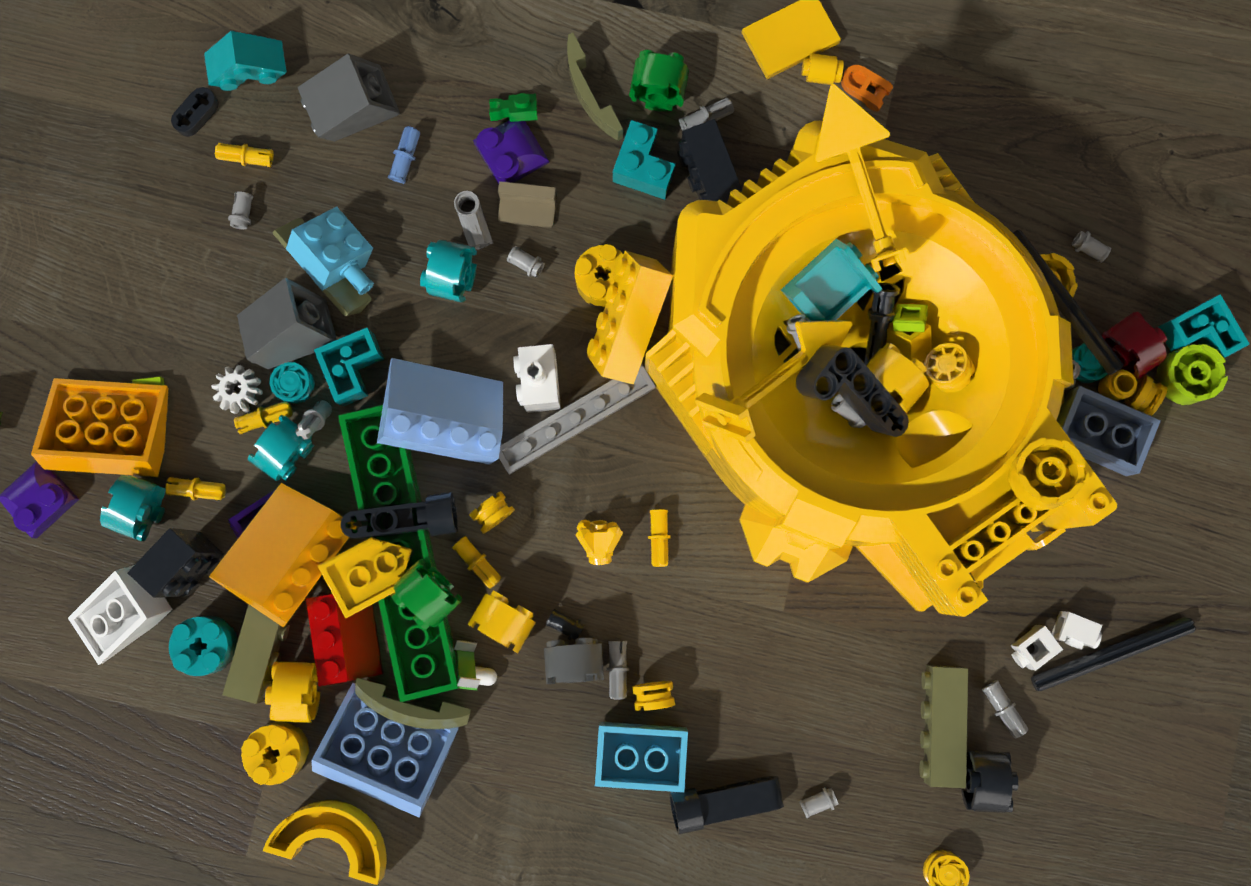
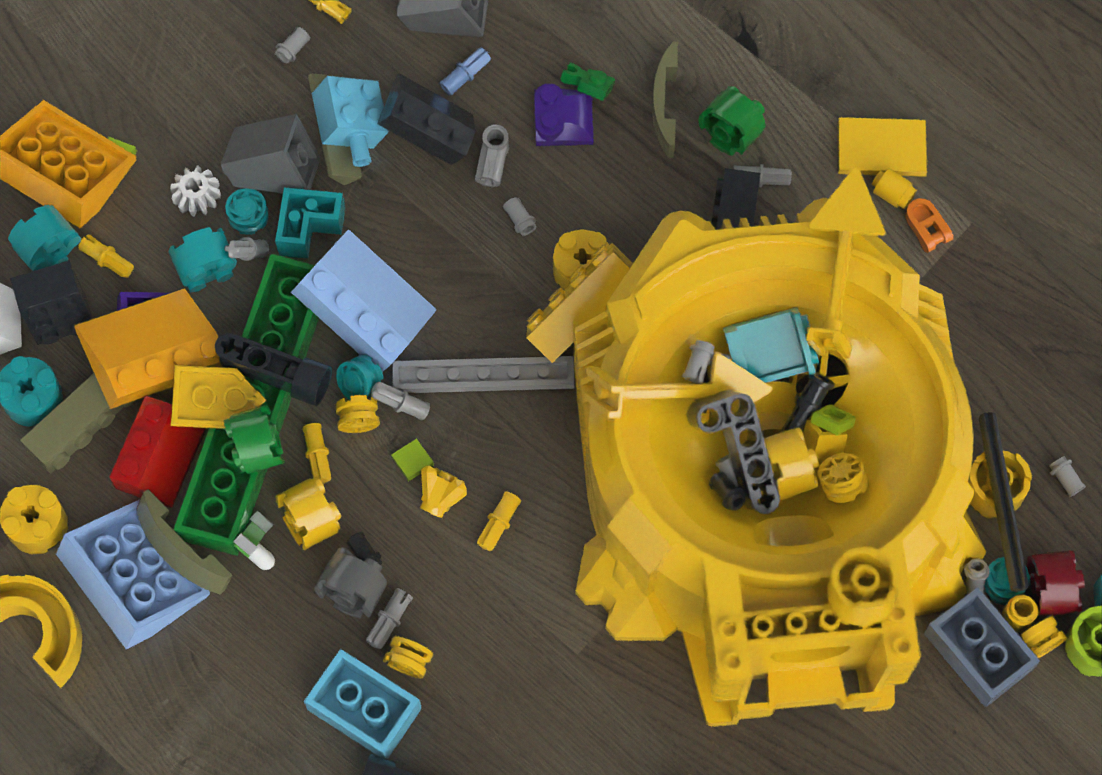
camera: 30 degrees right, 15 degrees down
yellow axle [234,401,293,434] -> none
yellow brick [265,661,320,723] -> none
teal brick [420,240,477,302] -> none
dark tan panel [498,181,557,228] -> none
white brick [513,344,561,413] -> none
teal brick [613,120,675,200] -> none
none -> teal wheel [336,355,384,400]
none -> light grey axle [371,382,430,420]
none -> black slope [377,73,476,165]
none -> lime tile [391,438,434,482]
none -> light grey pin [682,340,714,383]
none -> black pin [709,472,746,510]

